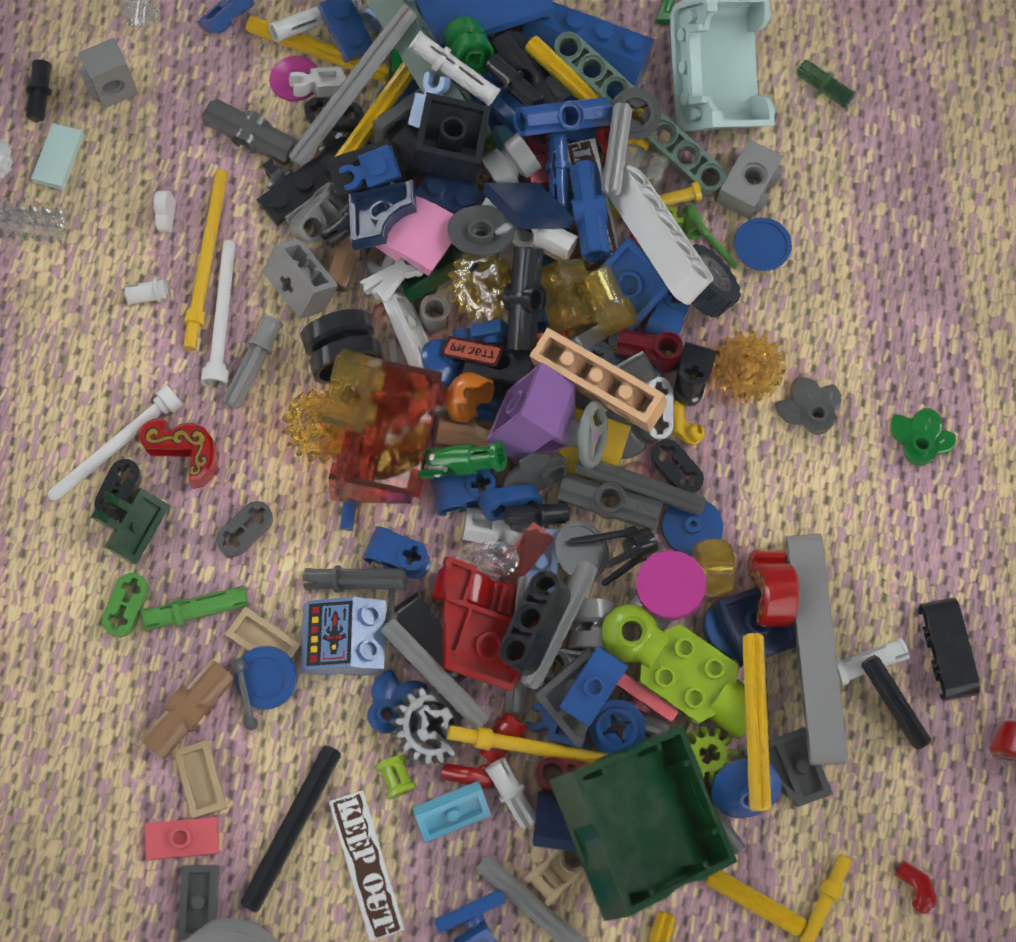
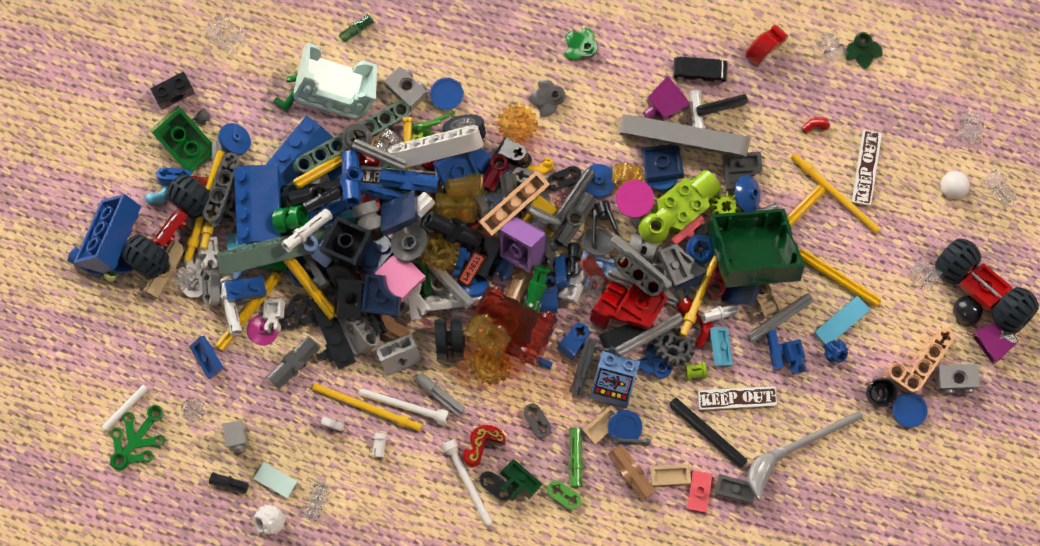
camera: 75 degrees left, 5 degrees up
light grey axle [289,4,417,166] -> none
blue plate [339,144,402,191] -> none
orange hair [445,372,494,423] -> none
blue plate [558,646,628,727] -> none
yellow axle [743,633,771,812] -> none
red animal [747,549,799,627] -> none
none -> light grey axle [419,250,475,309]
none -> magenta torso [643,76,691,121]

